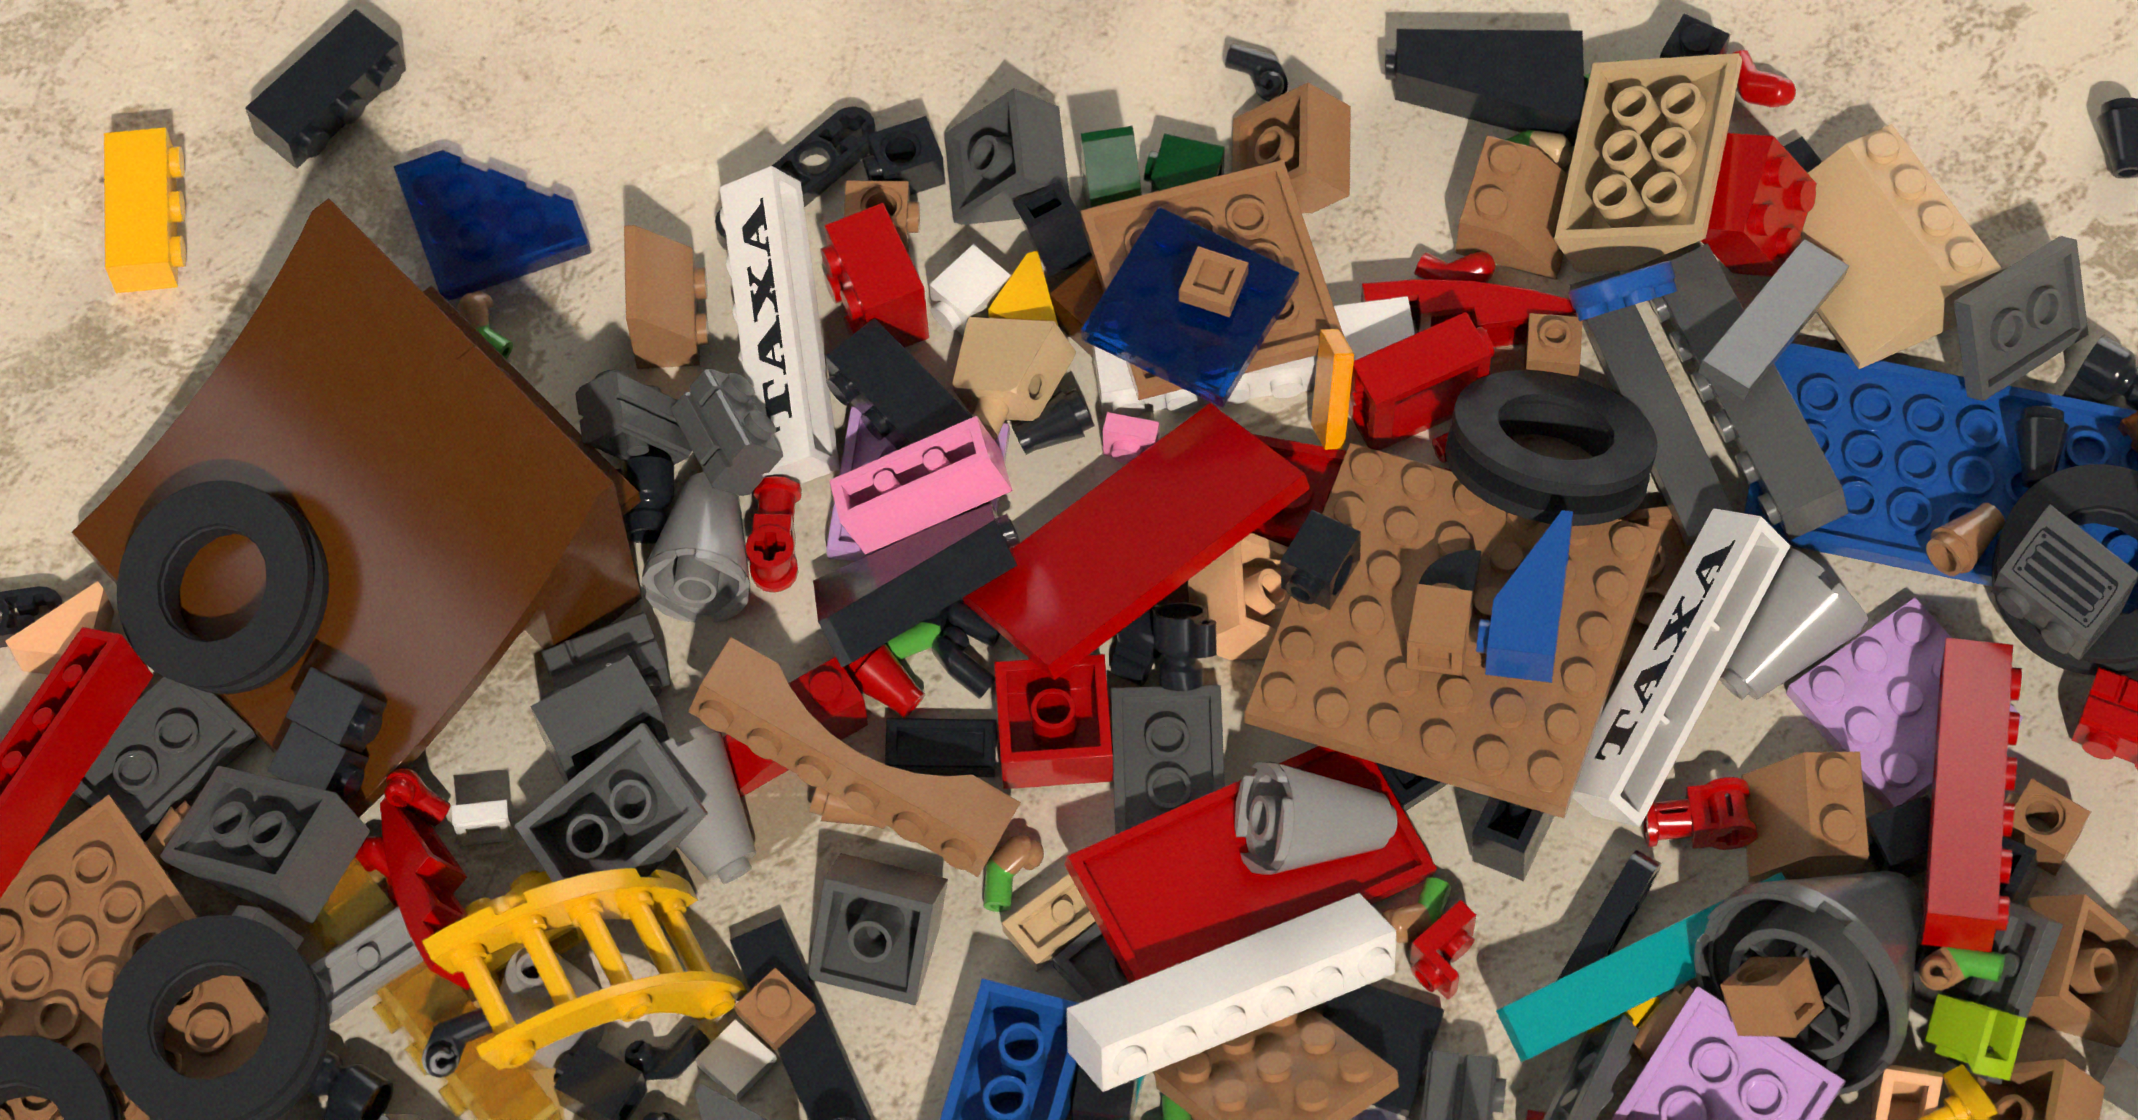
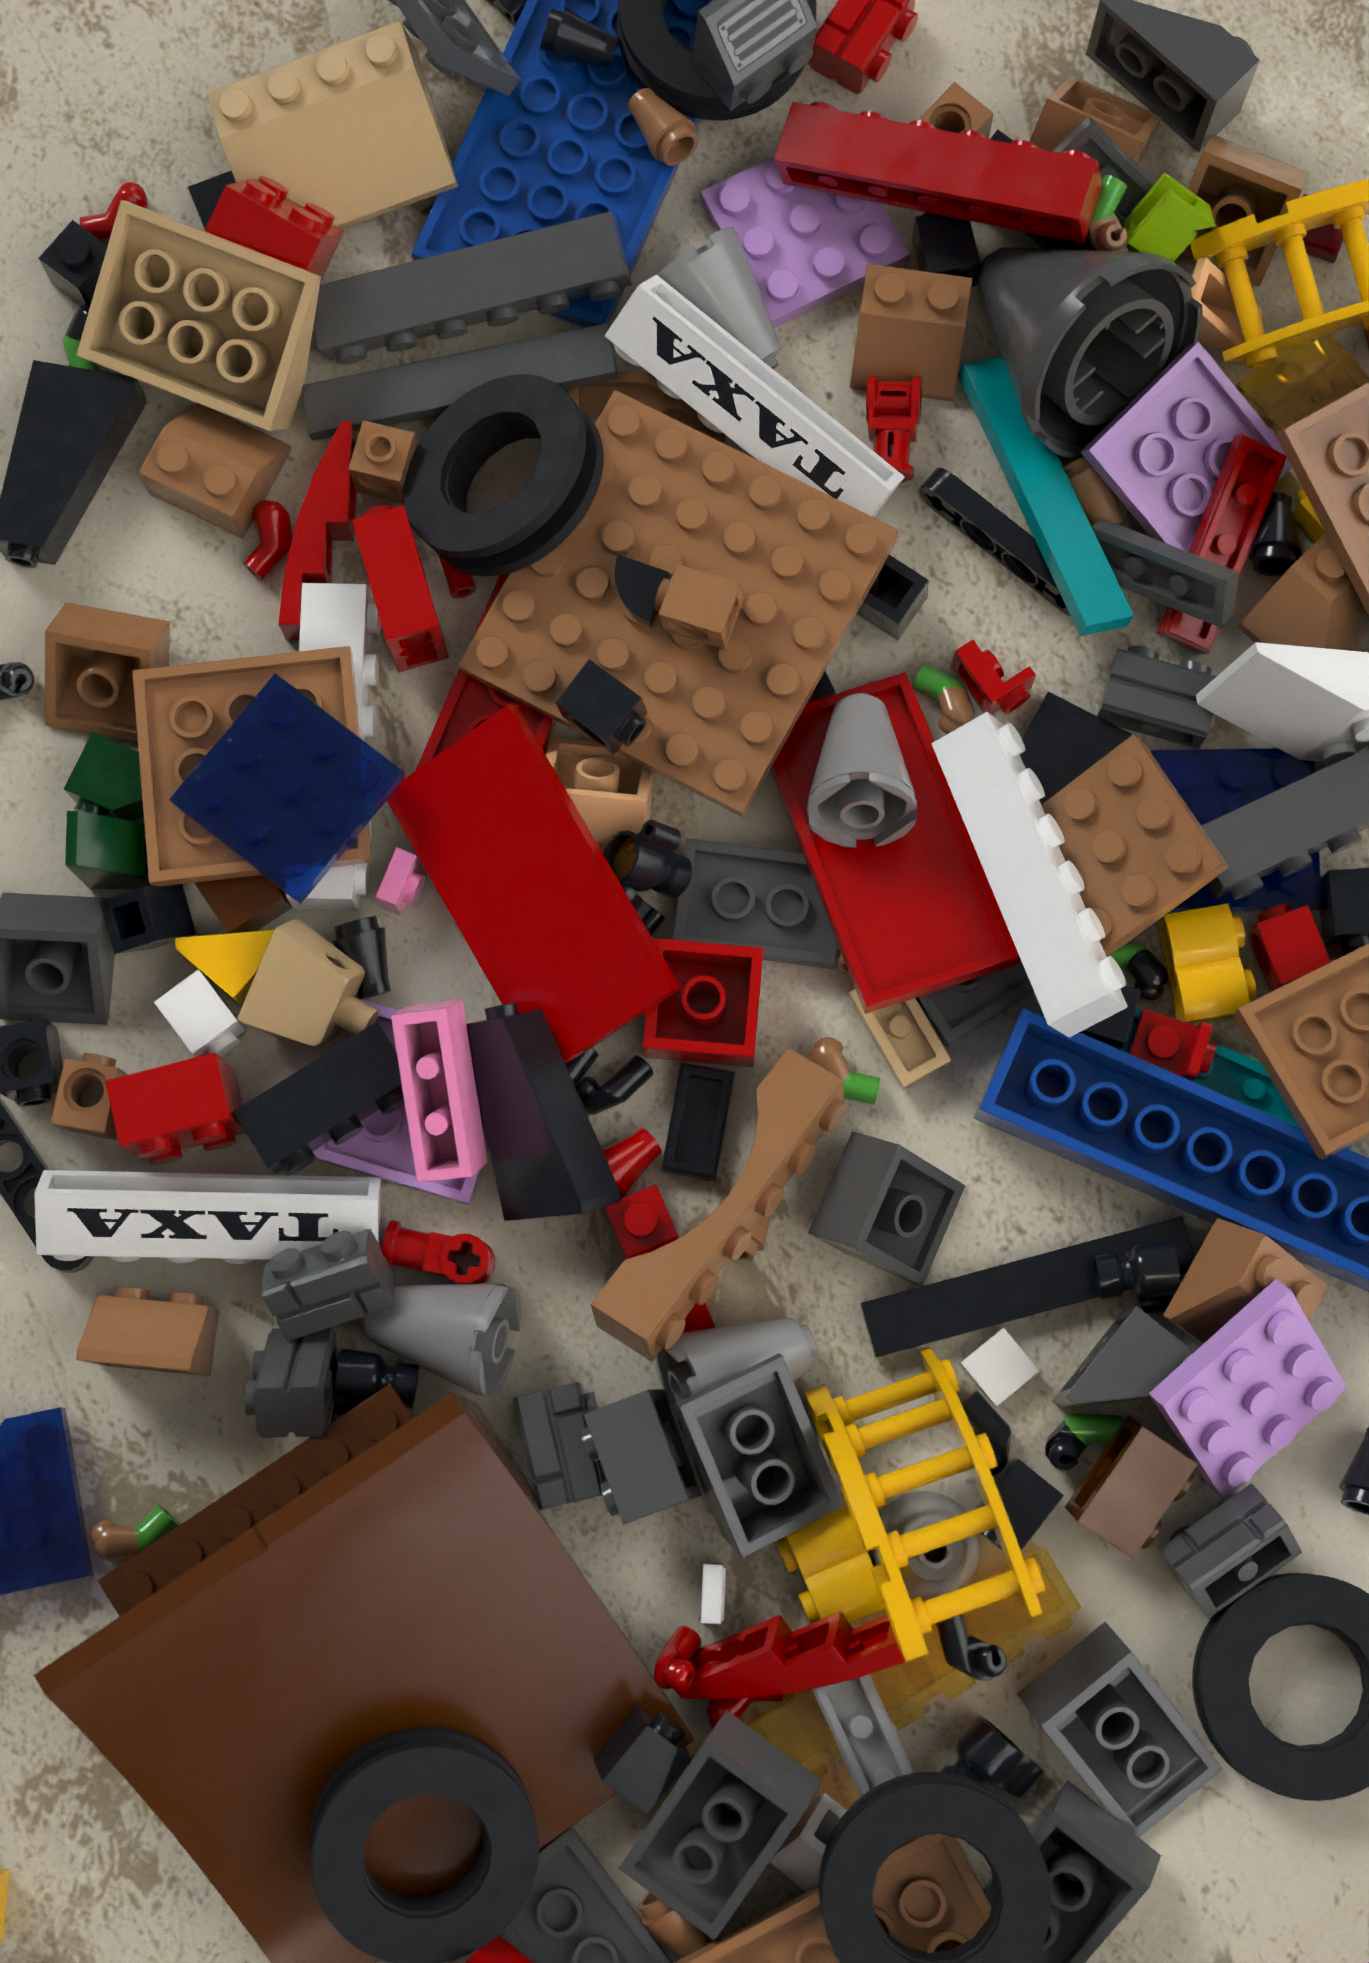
camera: 80 degrees left, 15 degrees up
black brick [285,667,387,753] -> none
medium nougat plate [735,968,816,1051] -> none
medium nougat plate [1179,246,1249,317] -> none
light orange tile [1311,329,1354,450] -> none
blue slope [1476,510,1573,683] -> none
tan arm [1505,129,1573,168] -> none
blue tile [1568,261,1677,321] -> none
tile [1698,239,1849,400] -> none
medium nougat brick [1720,957,1824,1037] -> none

